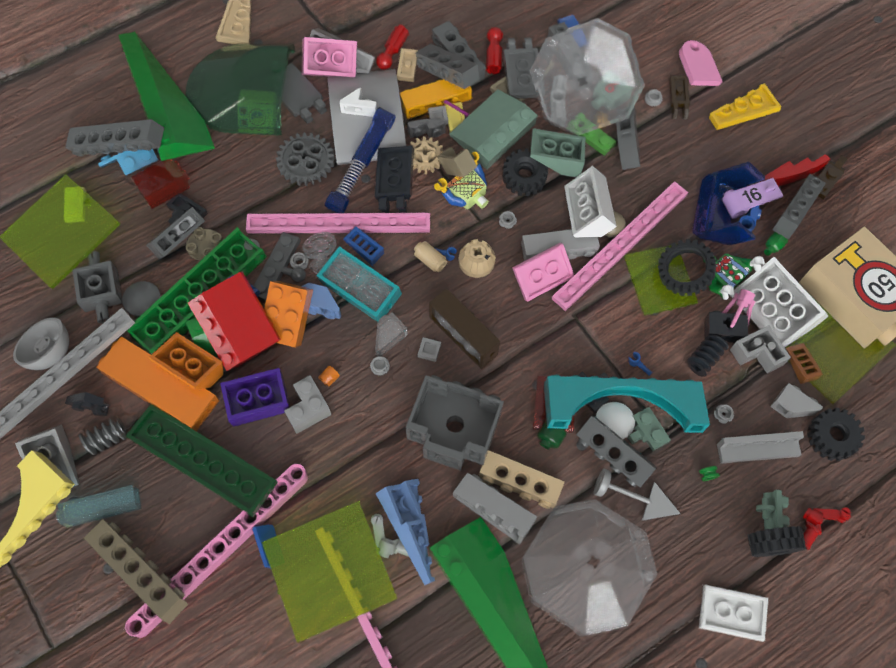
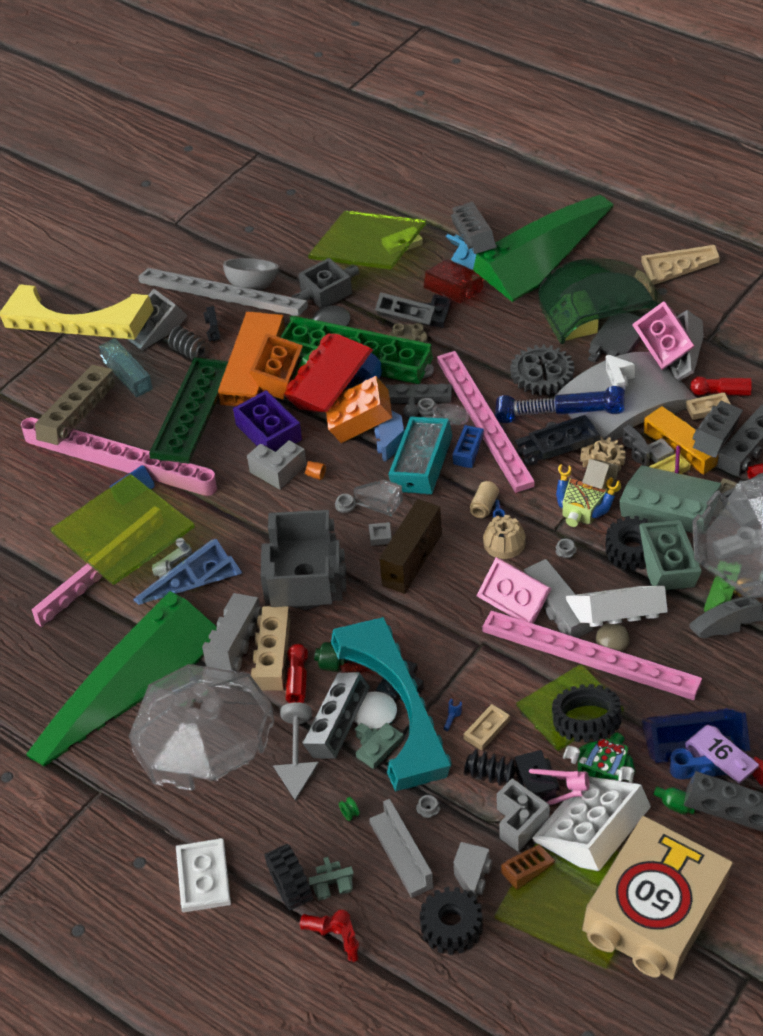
camera: 75 degrees right, 20 degrees down
none -> red piece [286,644,309,703]
none -> tan plate [464,704,510,751]

